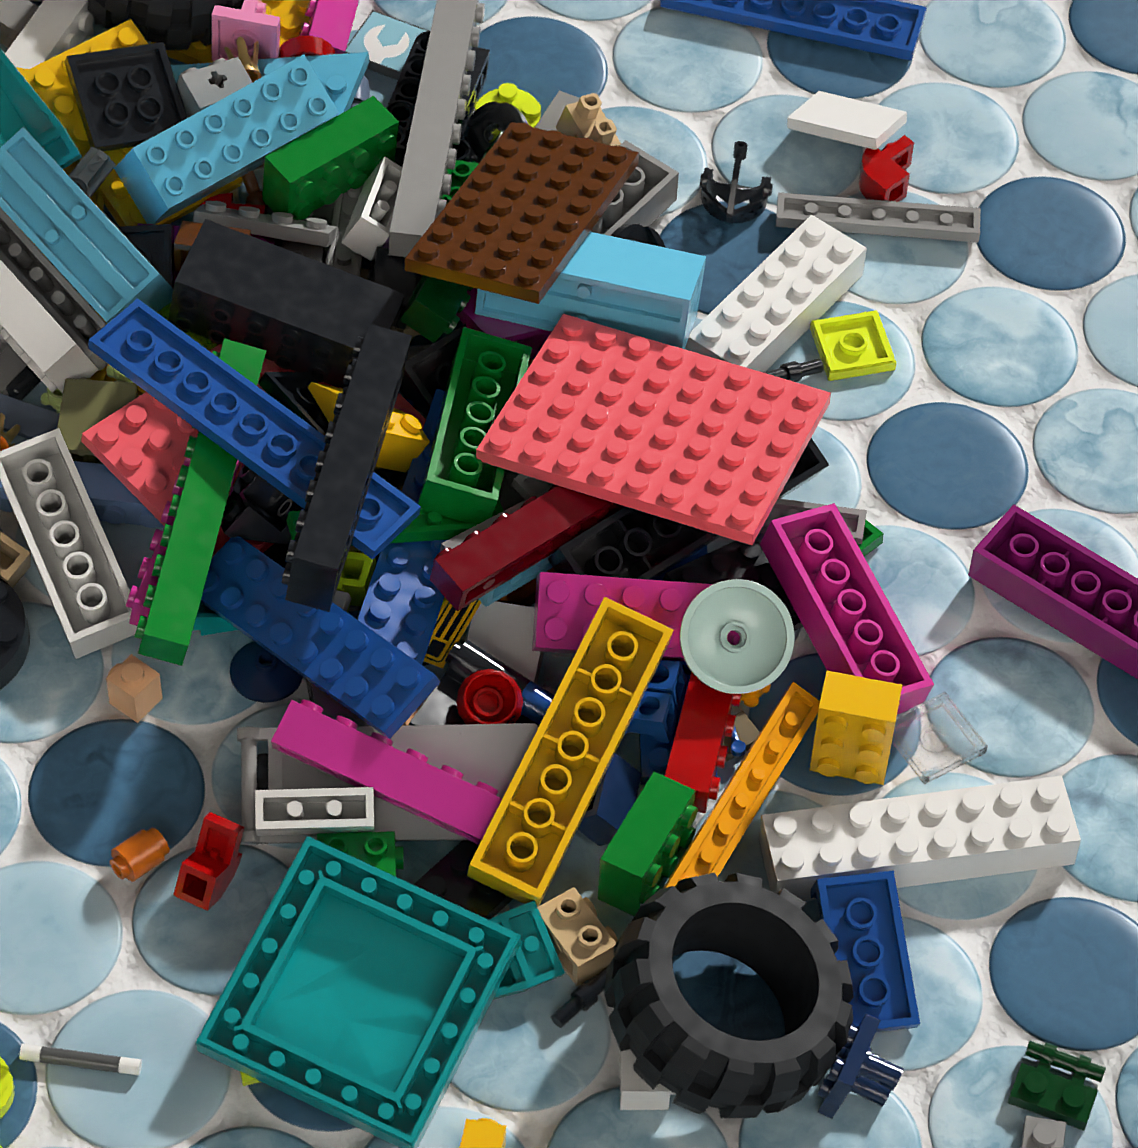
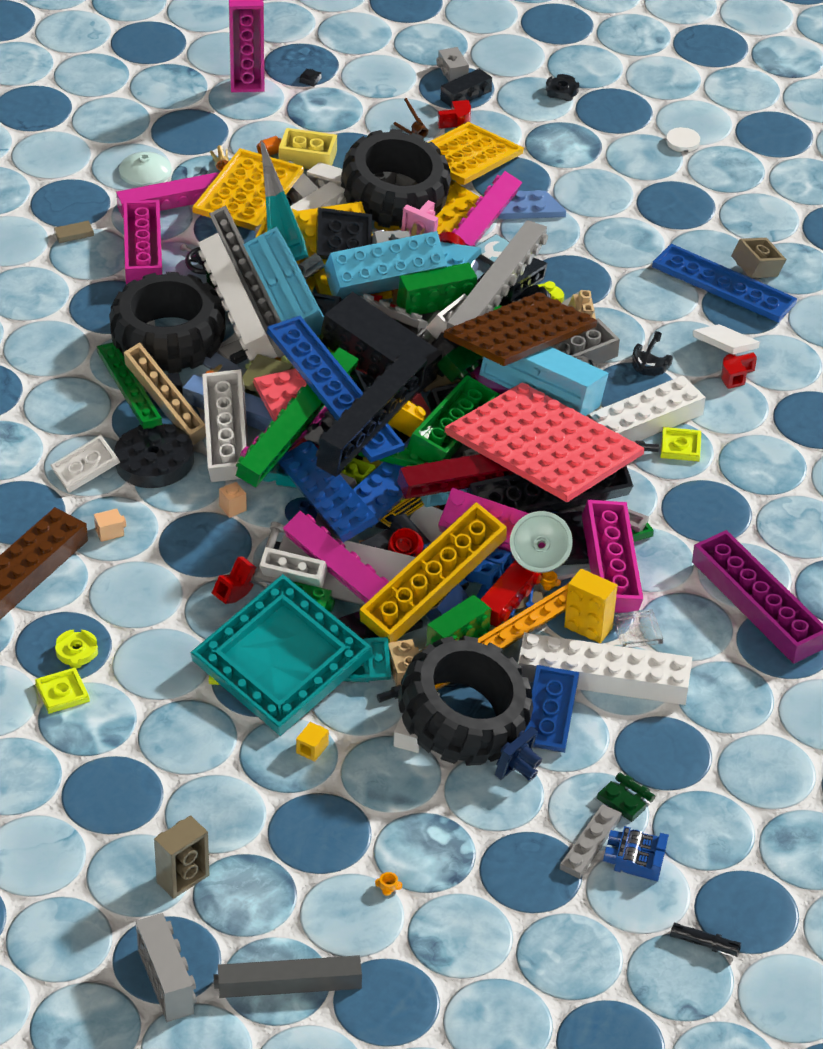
camera: 20 degrees right, 10 degrees down
dark grey bar [19,1044,142,1076] -> none
orange brick [110,827,170,882] -> none
light grey plate [776,192,981,242] -> none

